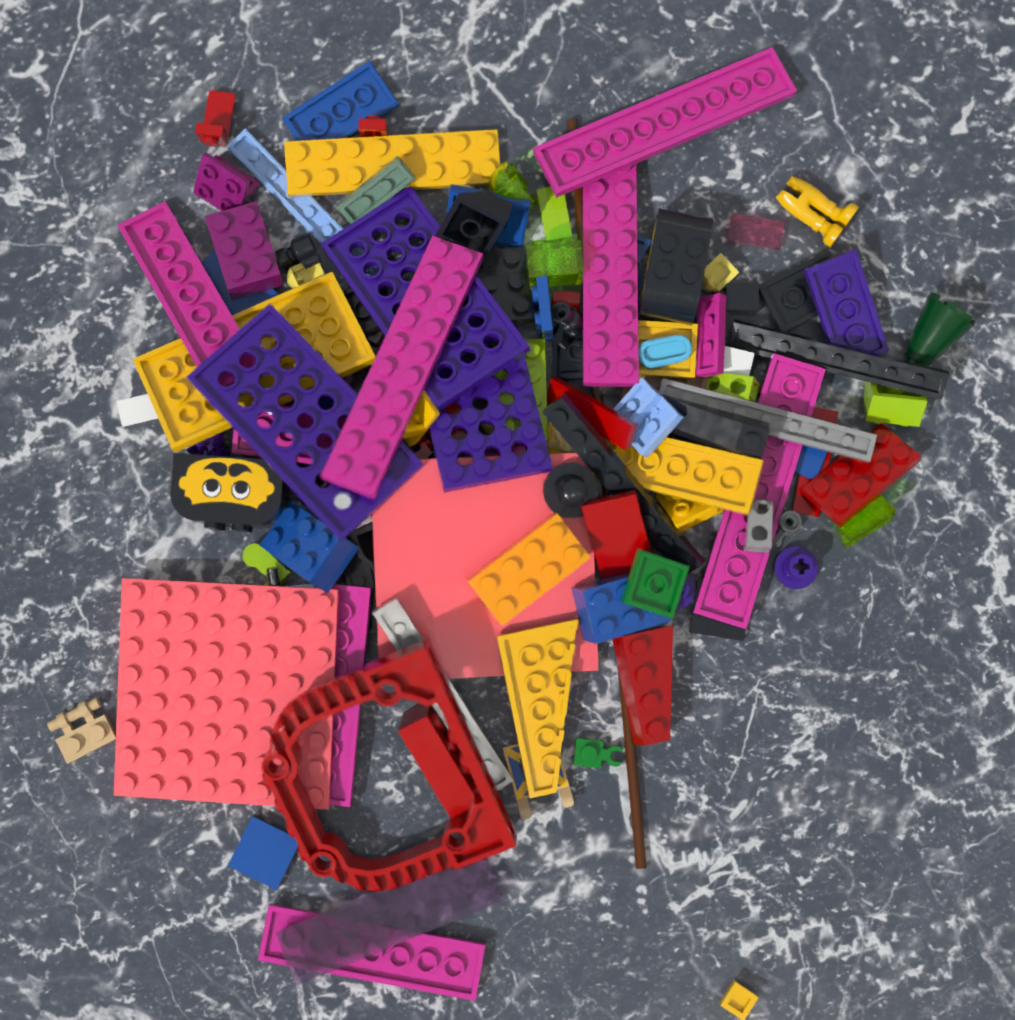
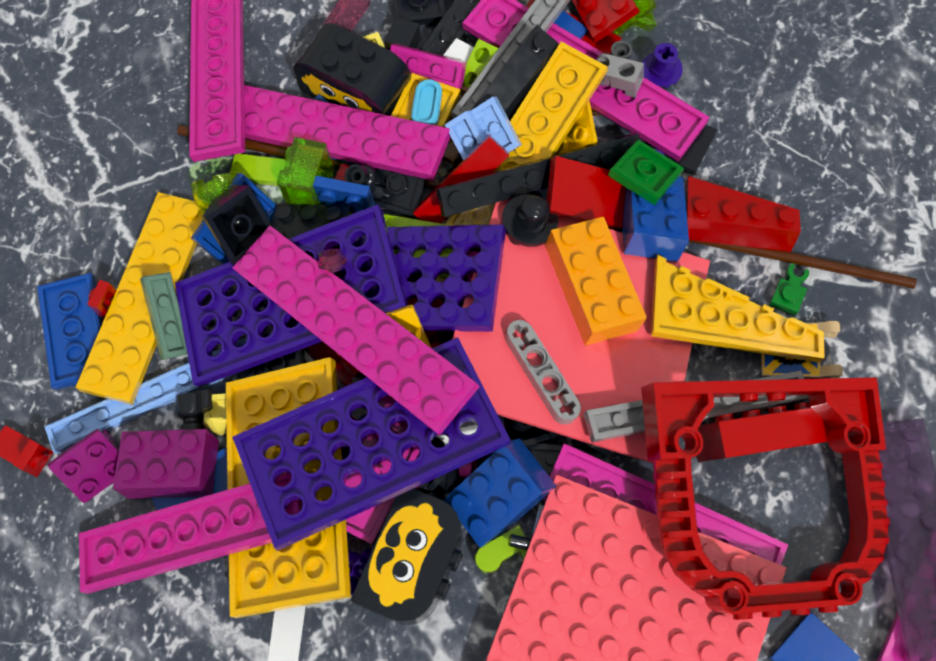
camera: 70 degrees left, 15 degrees down
none -> clear pink plate [317,249,347,273]
none -> light grey beam [505,320,581,425]

